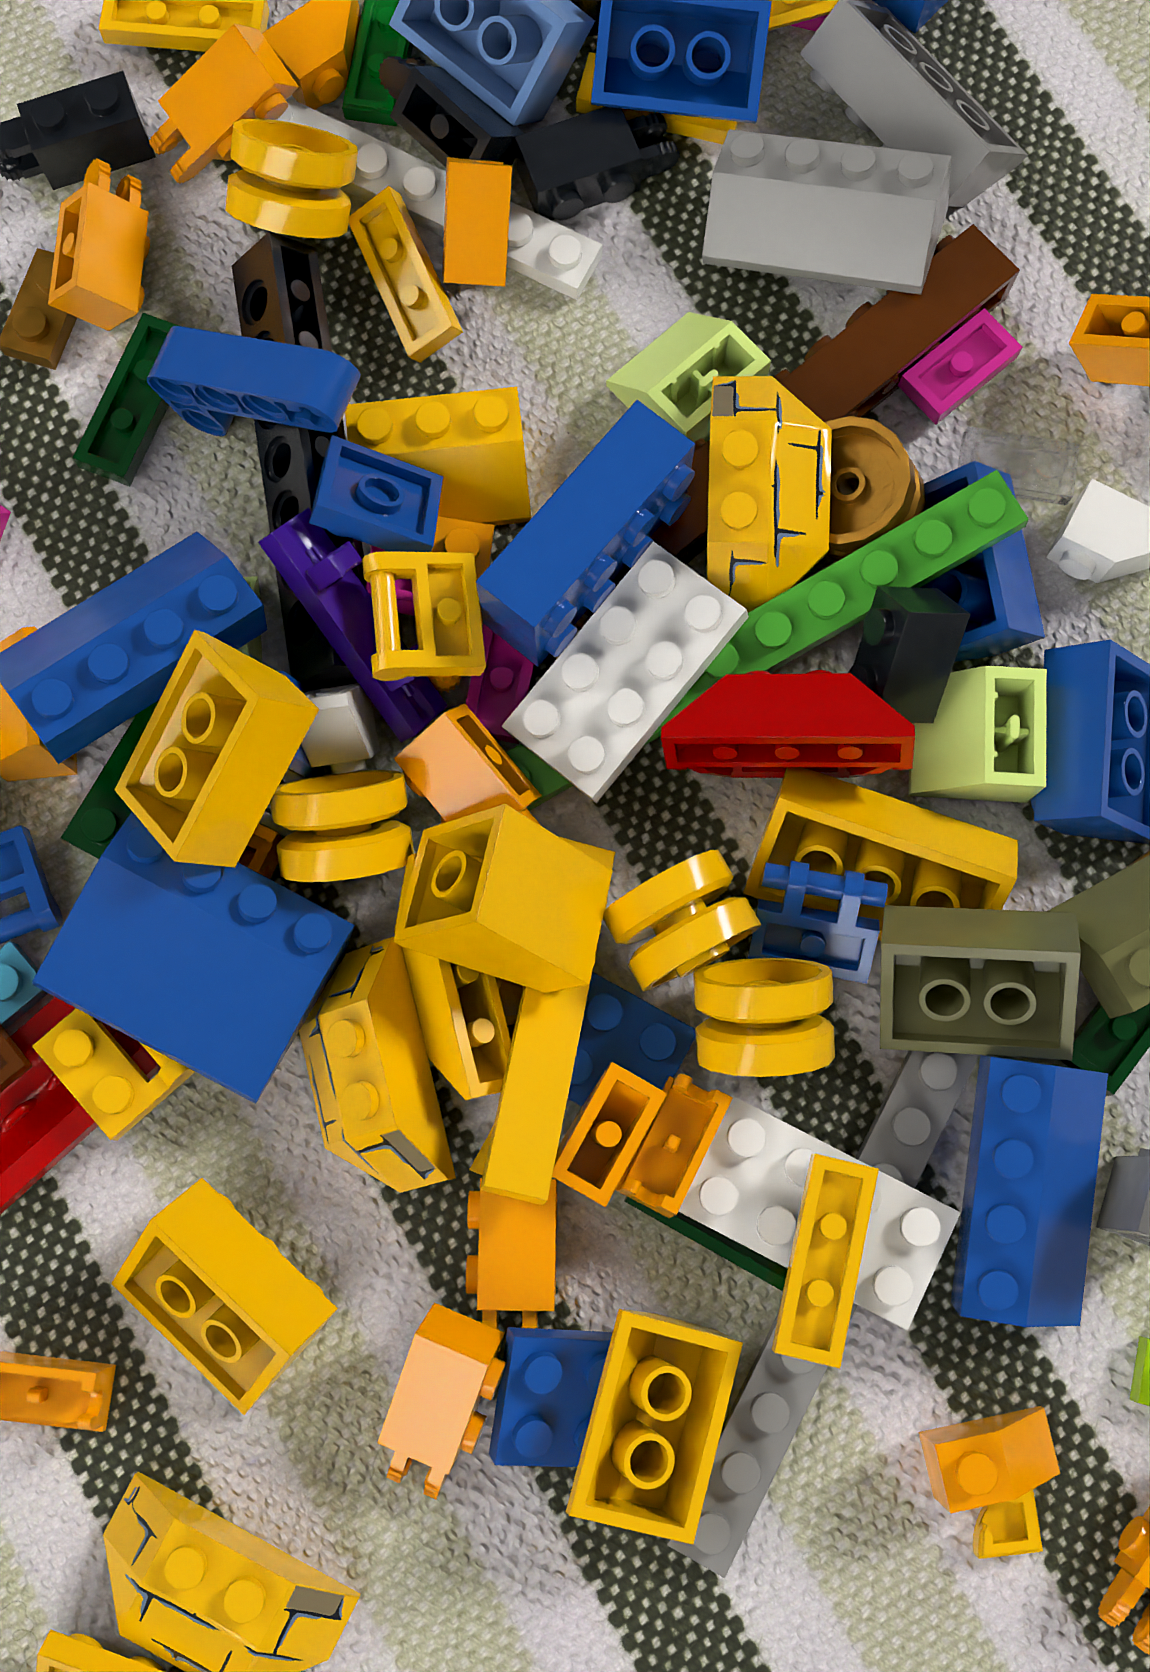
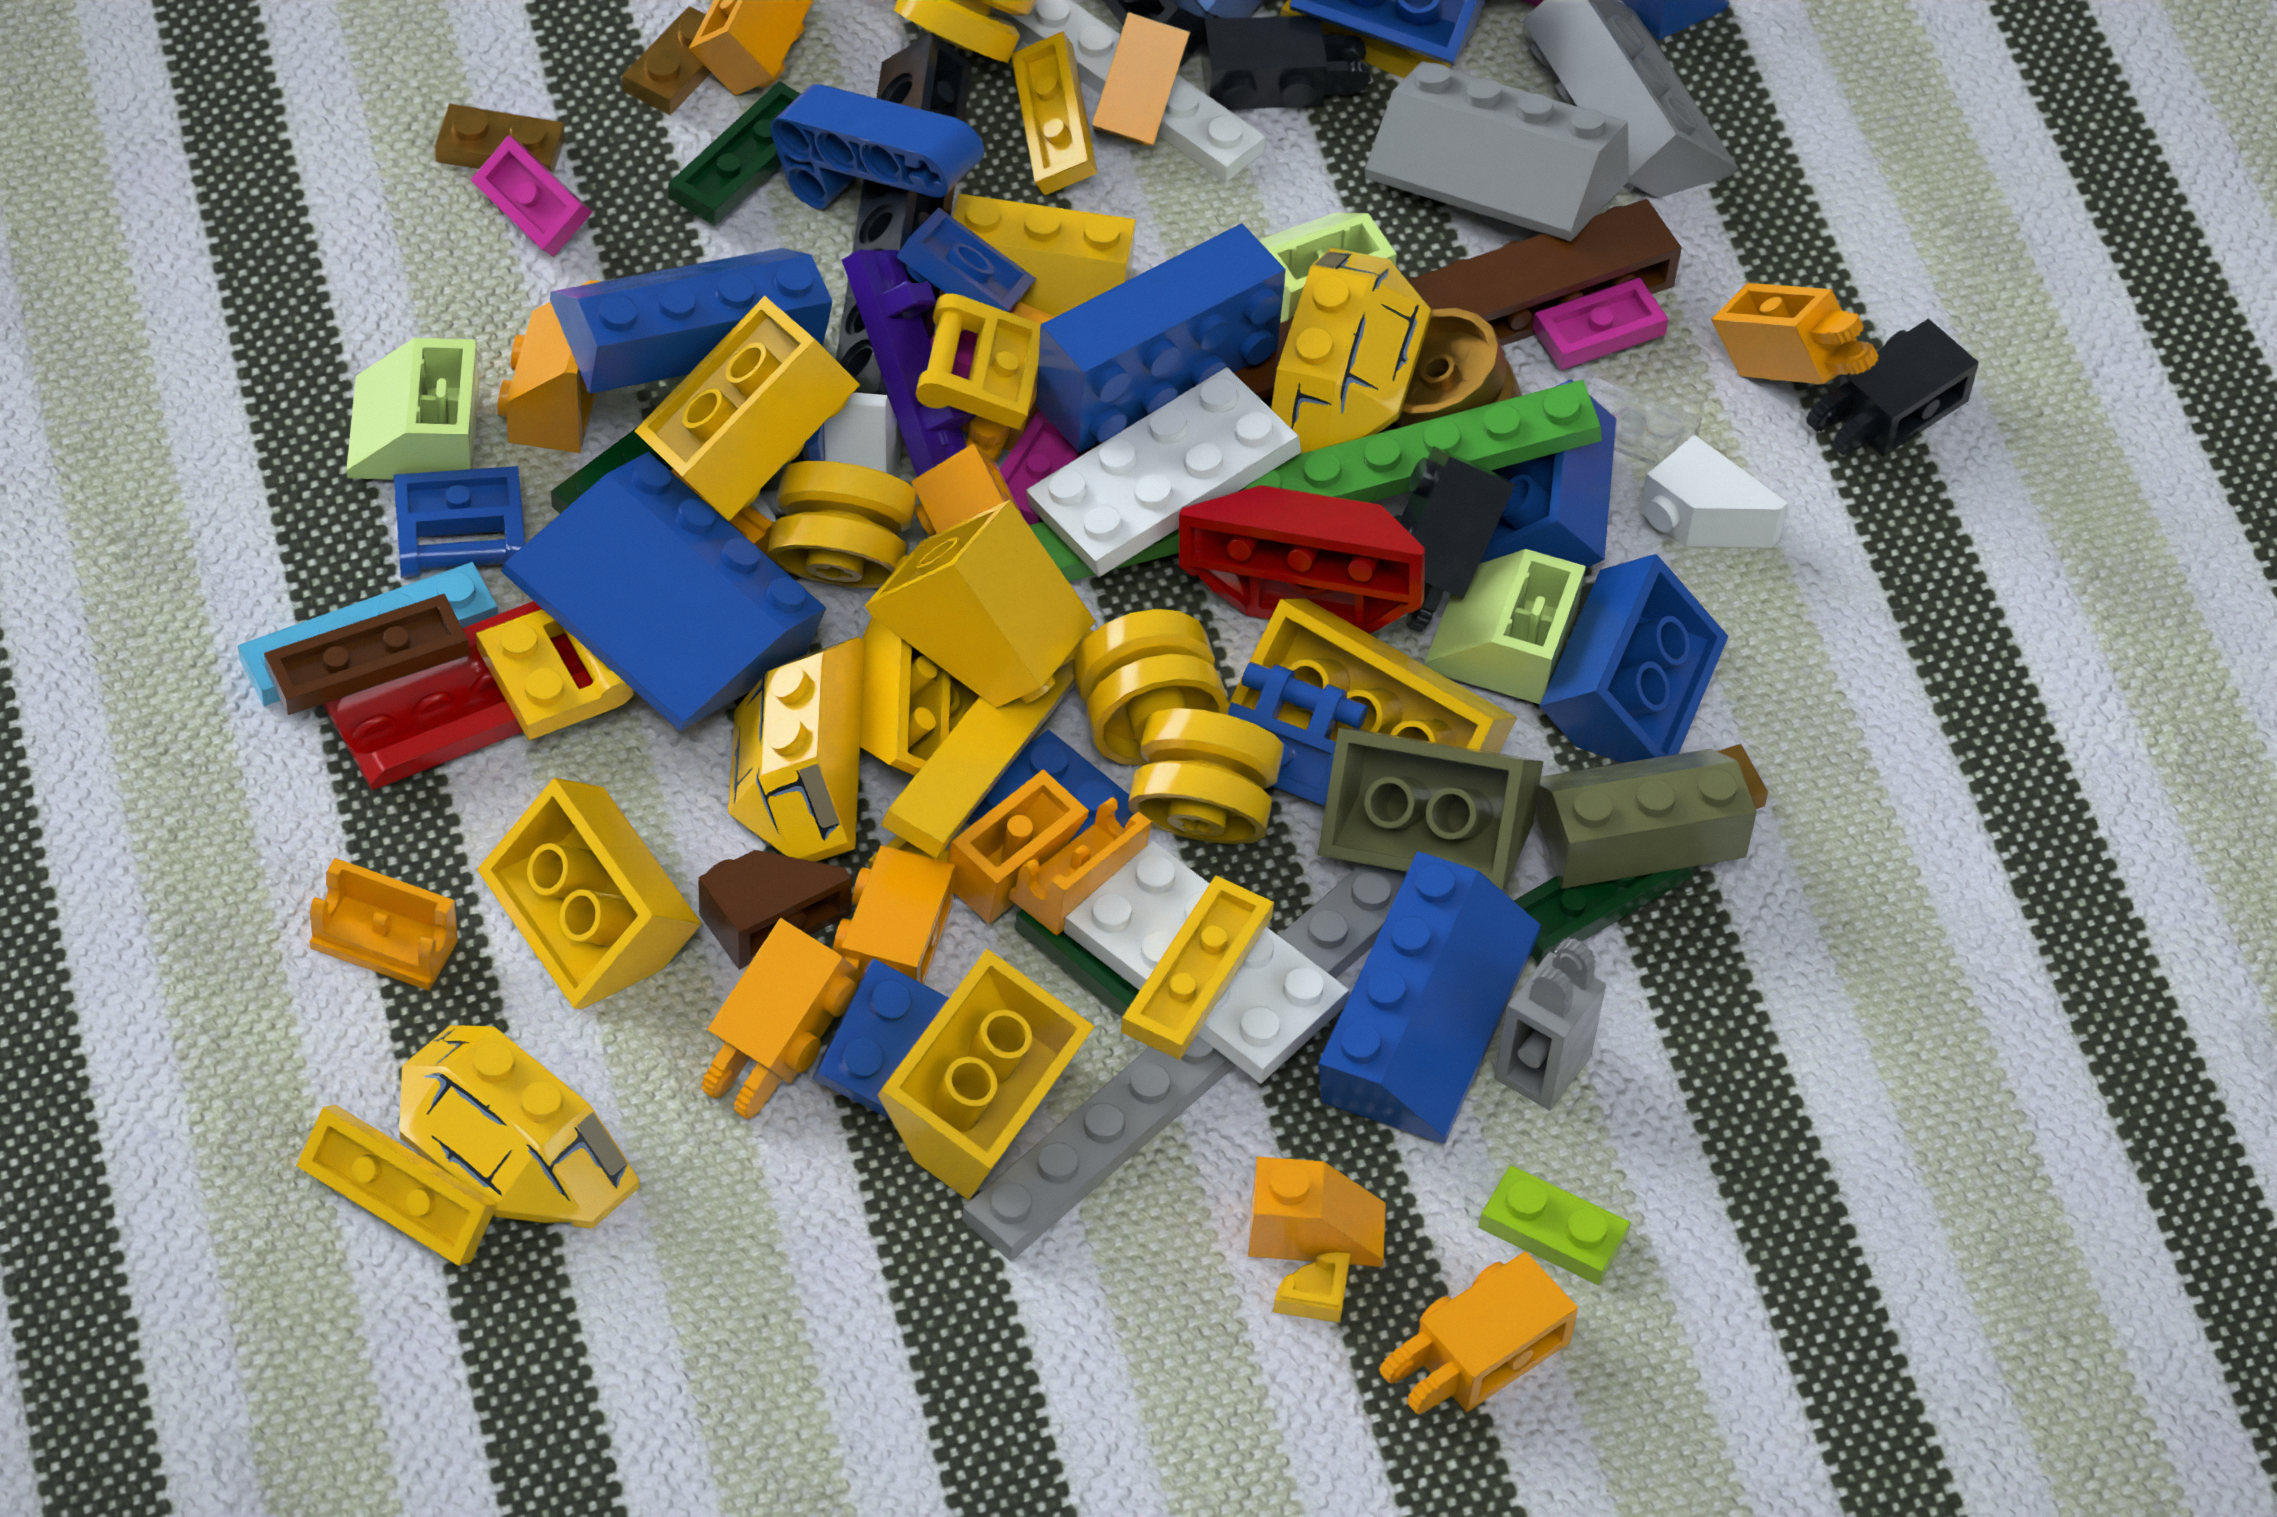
camera: 10 degrees right, 25 degrees down
none -> reddish brown slope [698,850,852,970]

